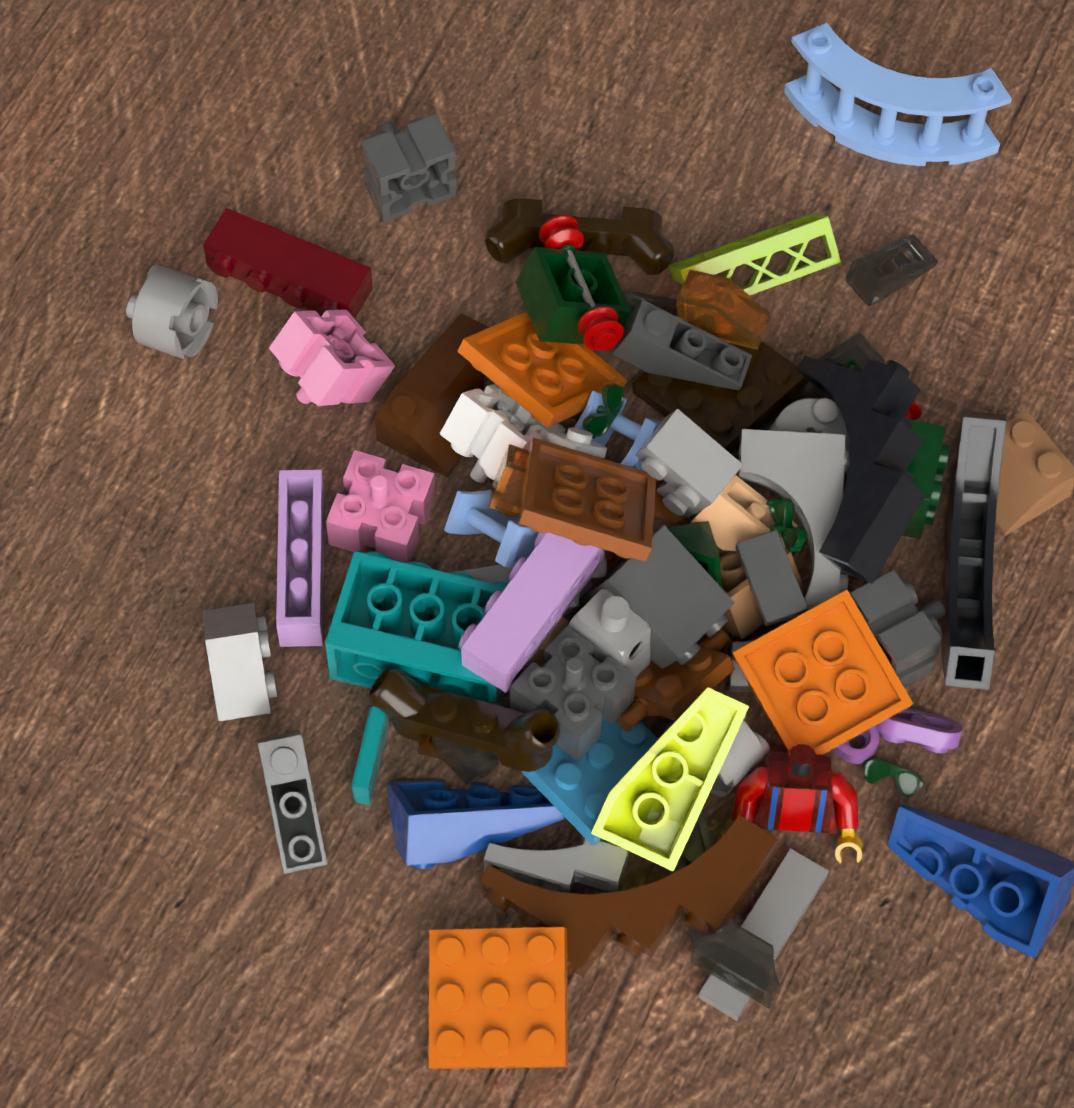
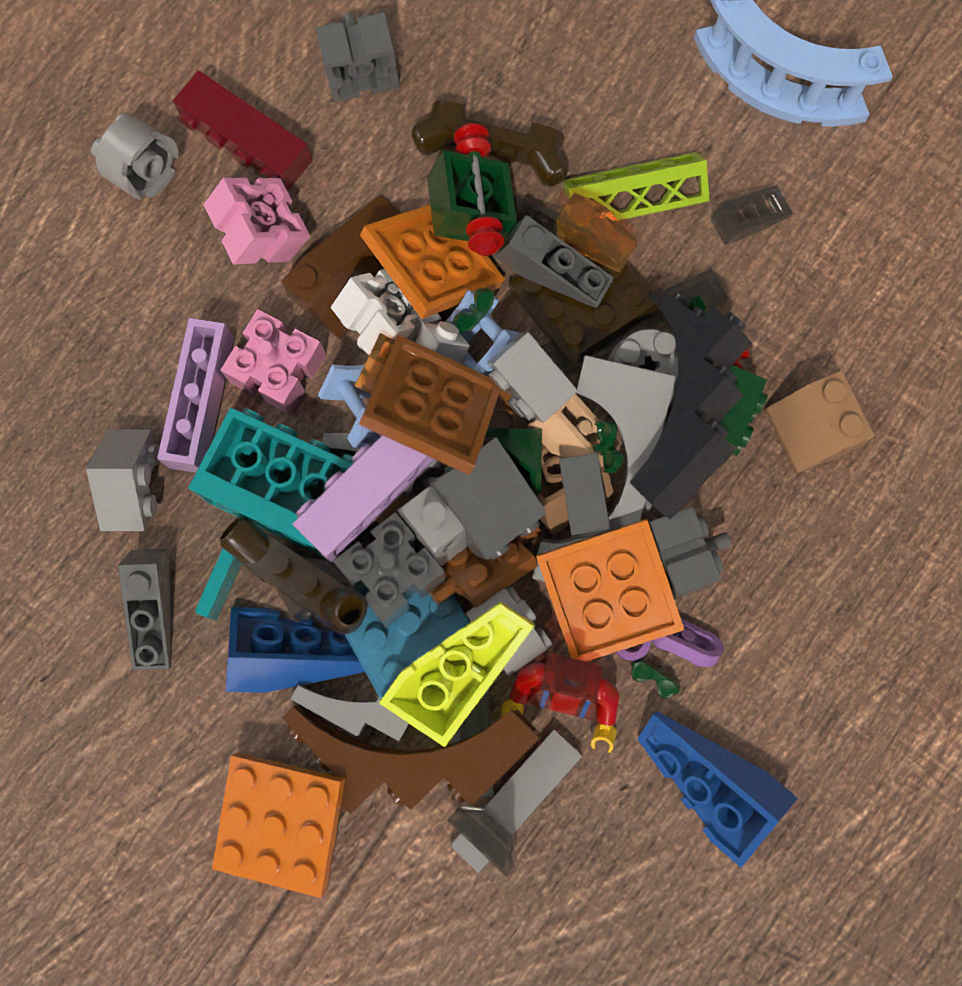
camera: 15 degrees right, 15 degrees up
black arch [940,411,1006,690] -> none

